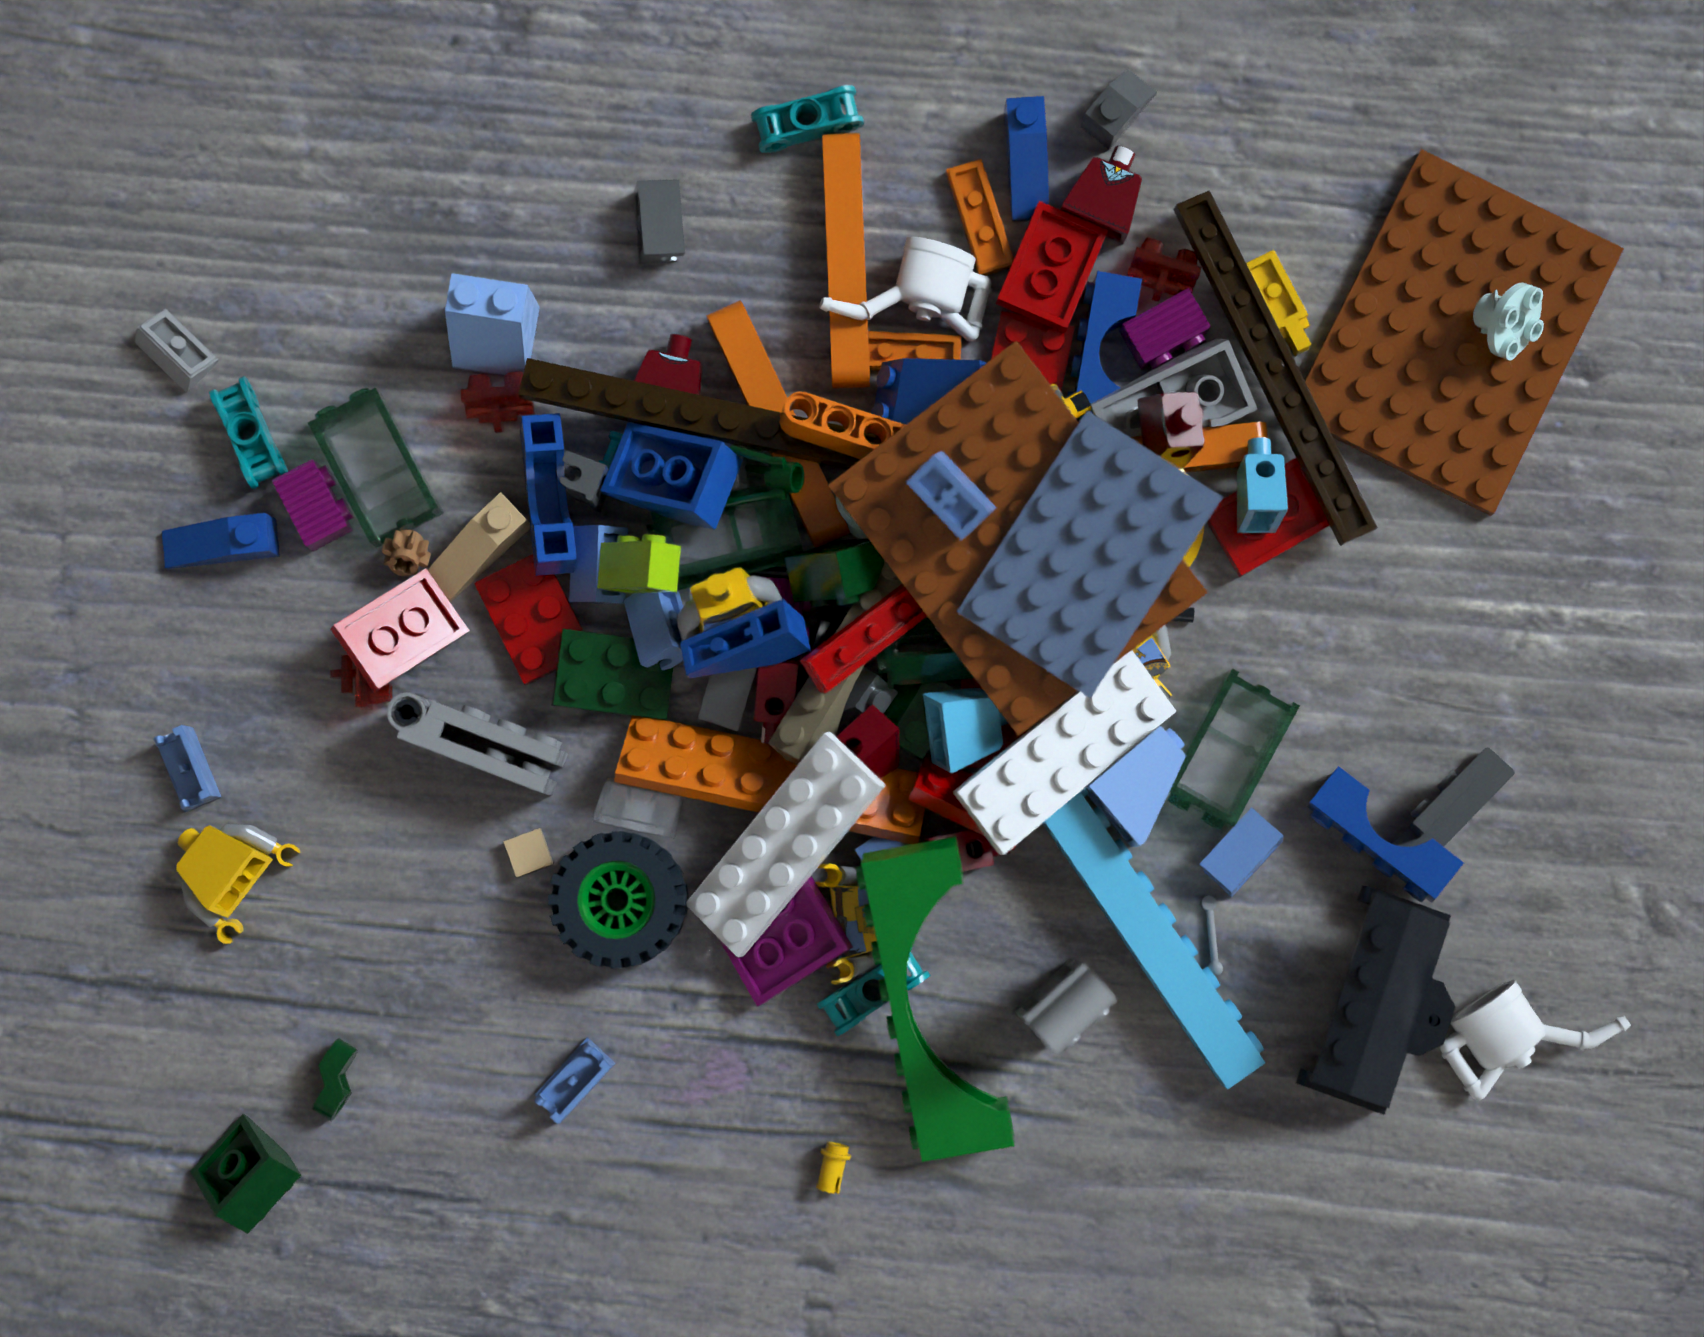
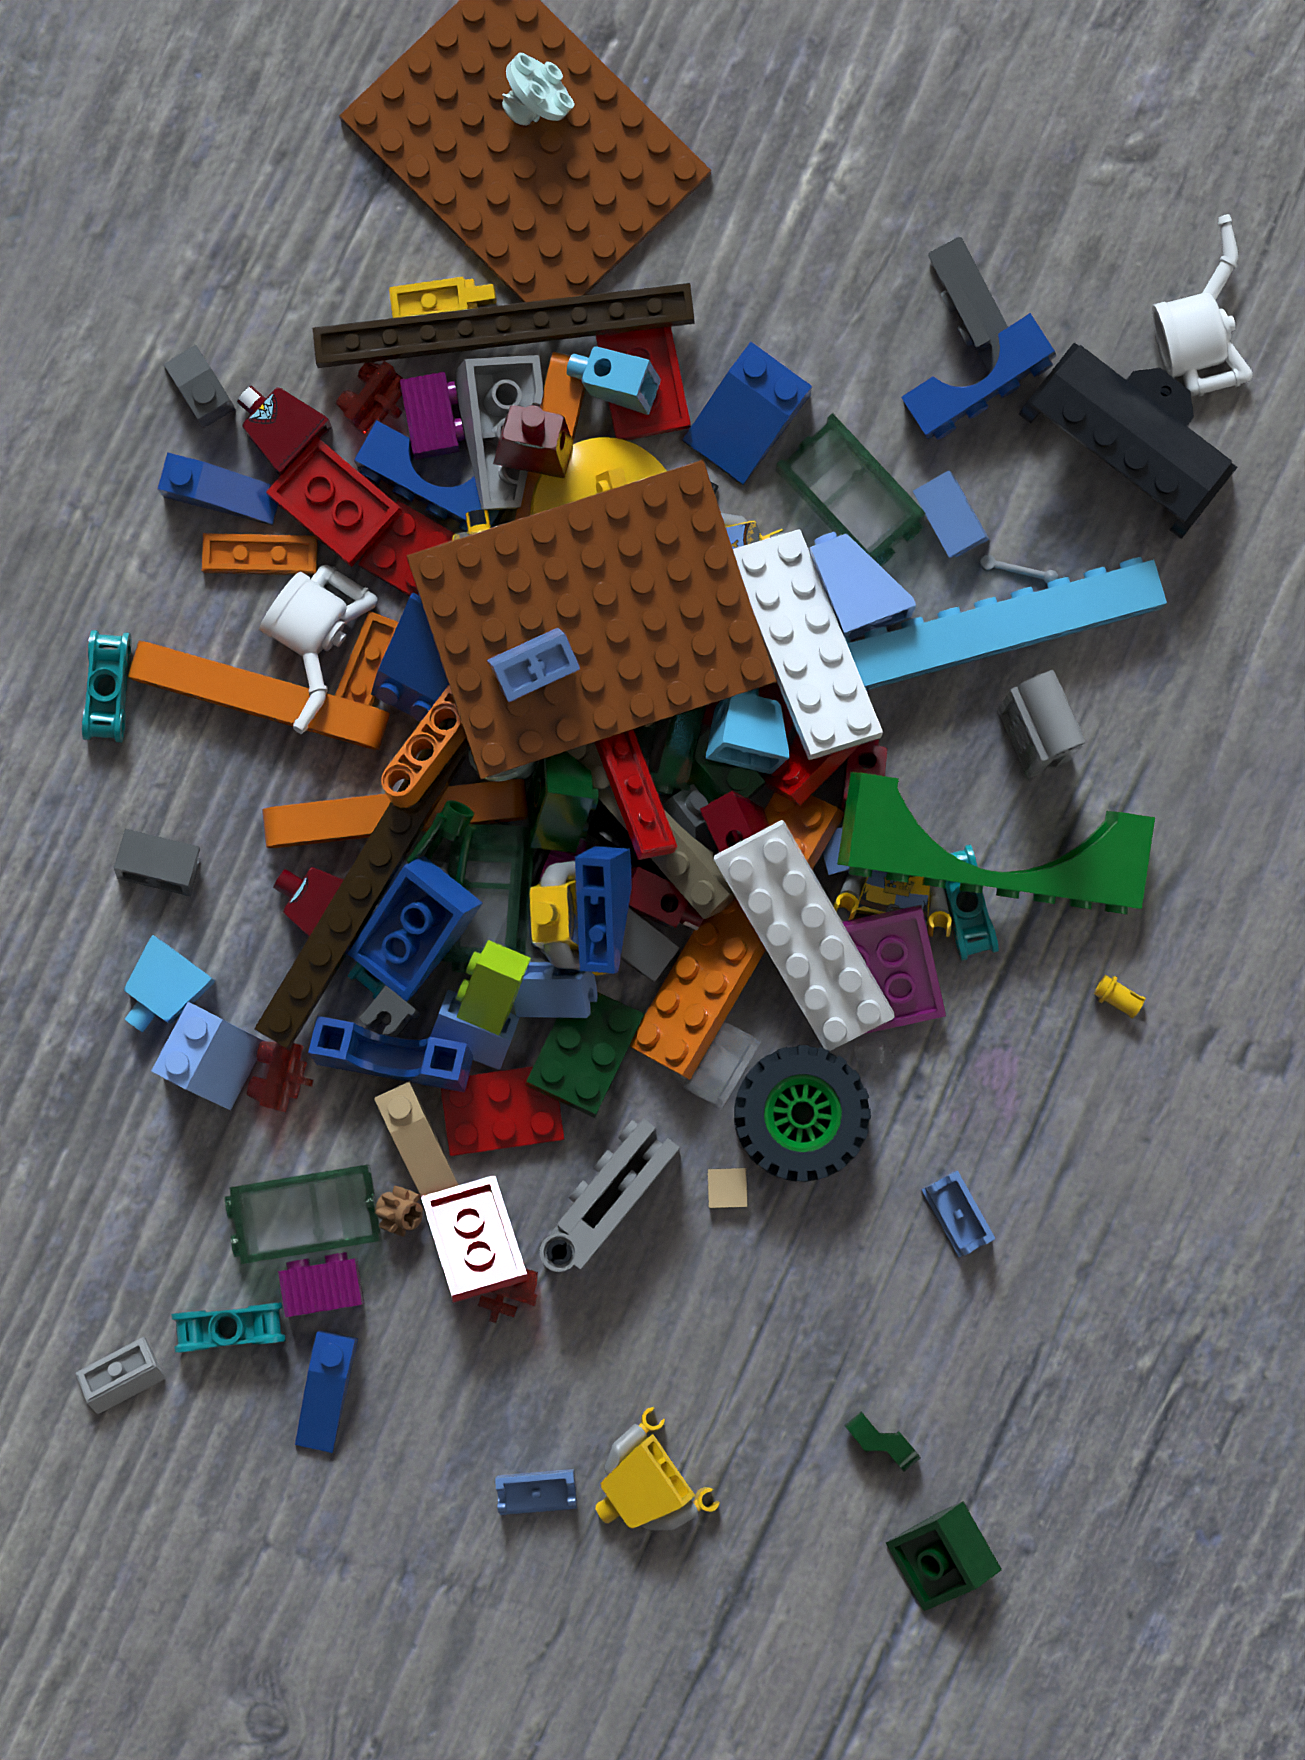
camera: 70 degrees left, 0 degrees up
sand blue plate [957,411,1222,699] -> none
none -> medium azure torso [124,935,216,1033]
none -> blue slope [682,342,812,485]

